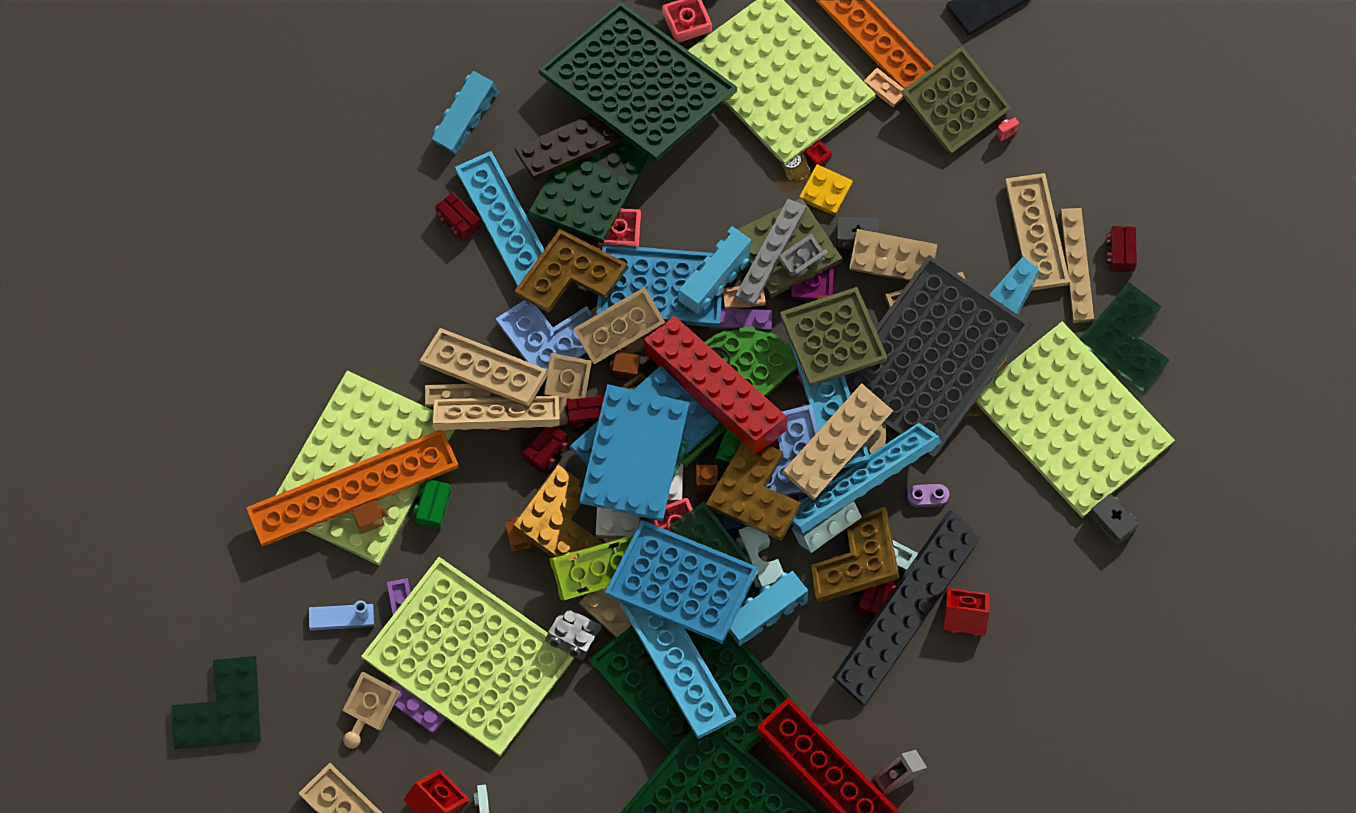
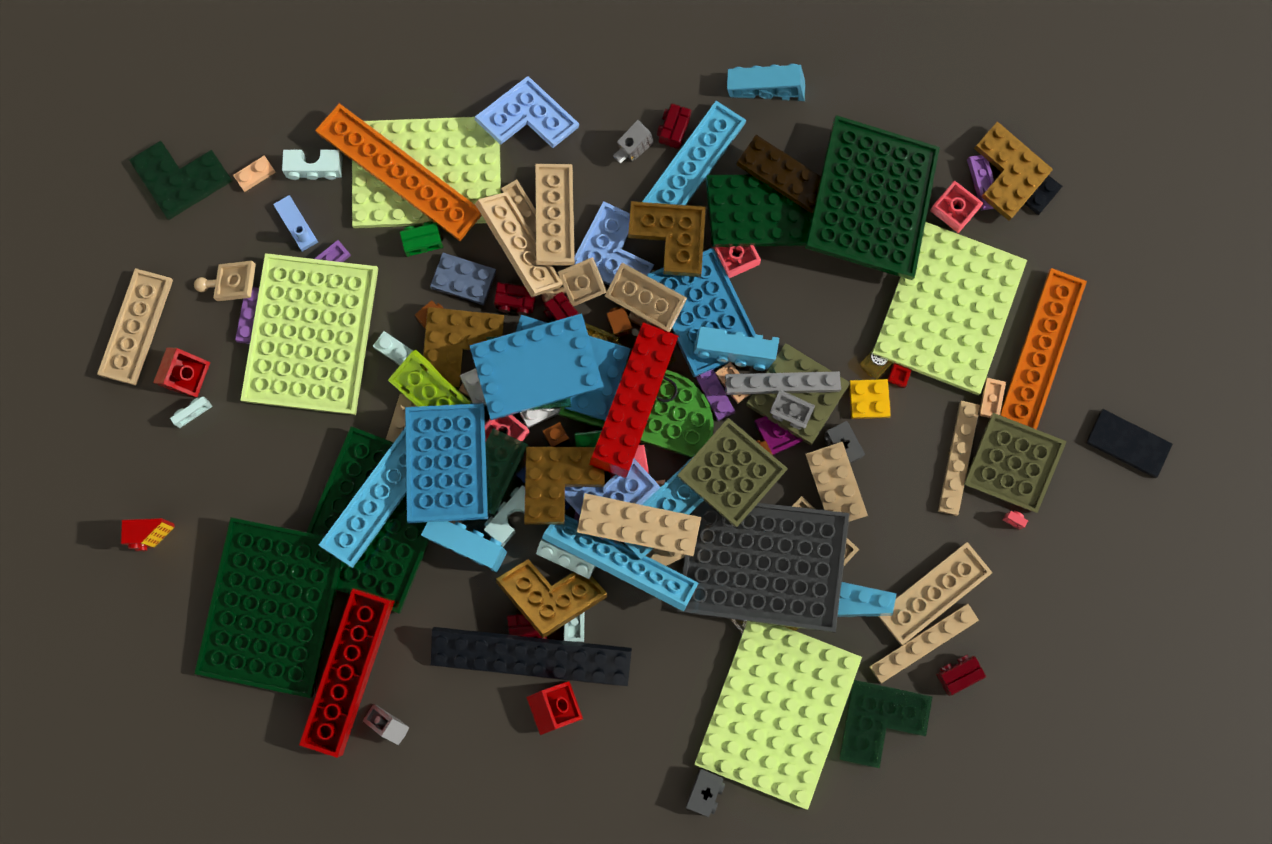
camera: 60 degrees right, 10 degrees up
dark orange brick [351,500,386,534] -> none
plate [545,606,602,661] -> none
lavender plate [907,484,949,508] -> none
none -> light nougat plate [233,156,276,192]
none -> light aqua arch [282,150,343,180]
none -> light aqua plate [373,331,413,365]
none -> sand blue plate [430,253,496,305]
none -> light blue plate [475,76,579,148]
none -> light grey torso [613,120,654,164]
none -> tan plate [938,401,980,516]

